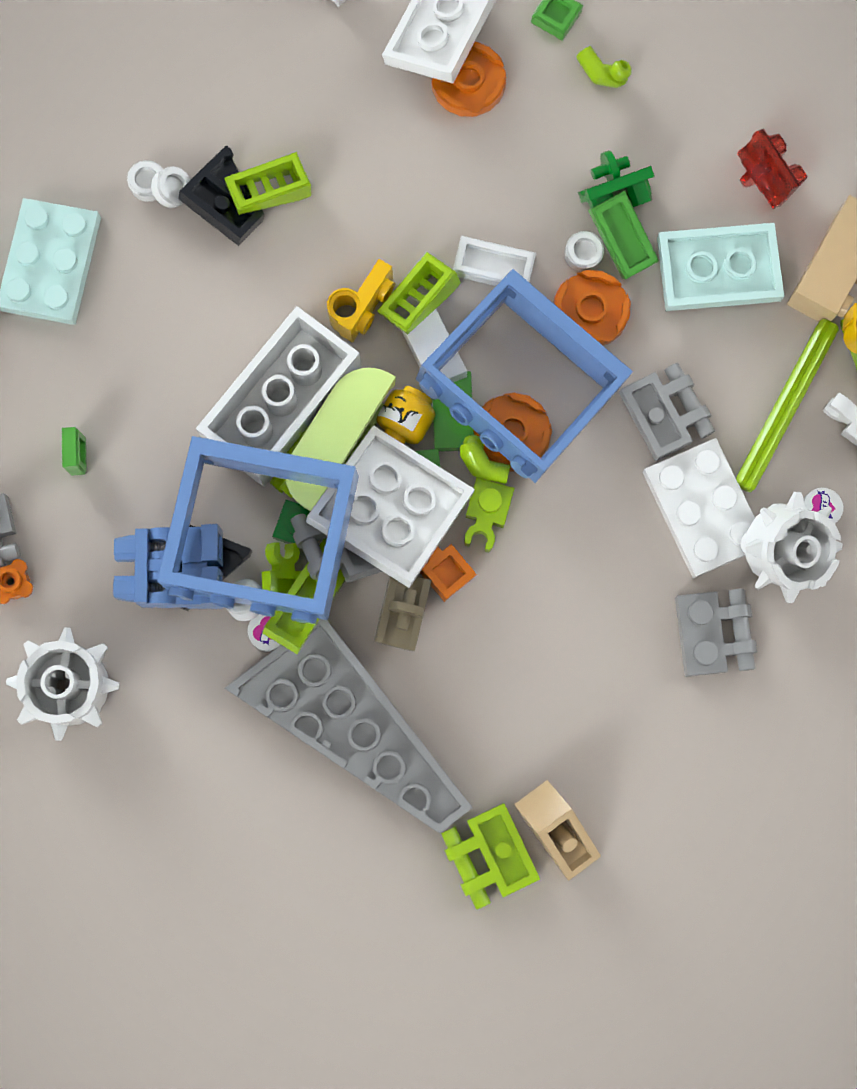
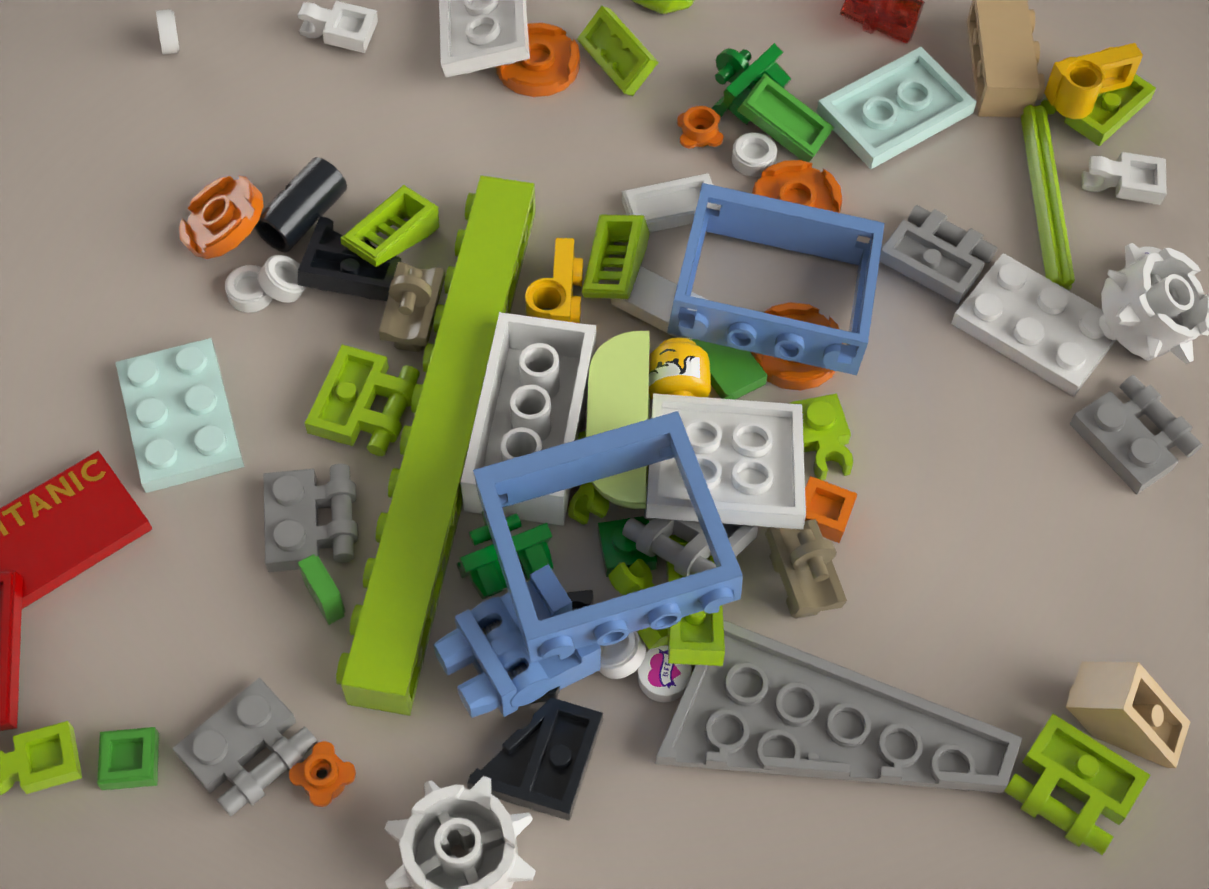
camera: 30 degrees left, 20 degrees down
lime arm [460,435,511,484] -> none
none -> orange tile [179,175,264,259]
none -> black pin [254,157,347,253]
none -> light grey plate [263,464,358,572]
none -> lime plate [305,344,420,456]
none -> lime brick [336,175,536,716]
none -> dark tan hips [379,262,445,352]
none -> green hips [456,510,554,599]
none -> black wing [467,697,603,821]
none -> lime plate [577,5,659,96]
none -> orange plate [677,106,723,149]

